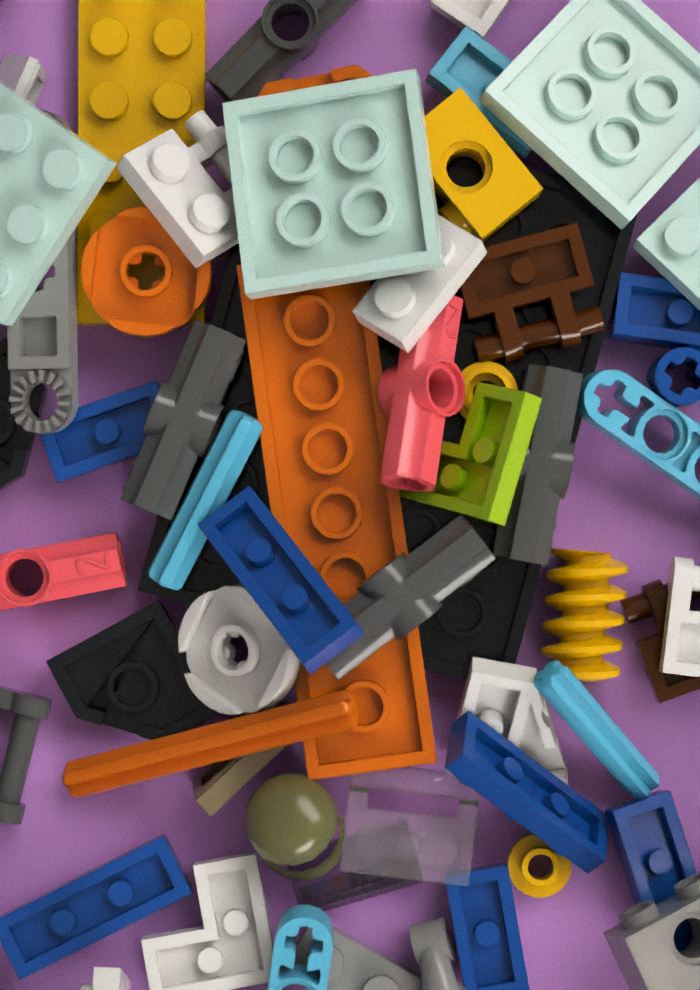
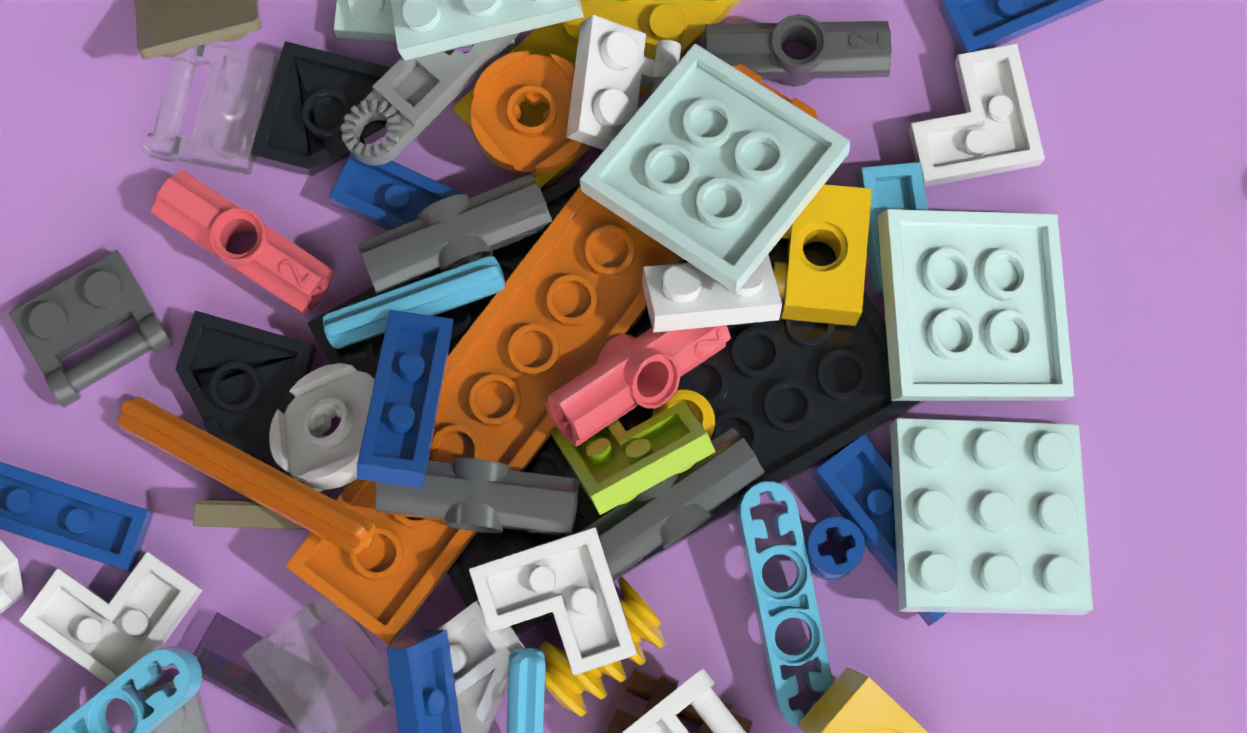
camera: 45 degrees right, 10 degrees down
olive helmet [244,773,347,881] -> none
reddish brown plate [459,222,604,363] -> none
none -> white plate [469,528,637,676]

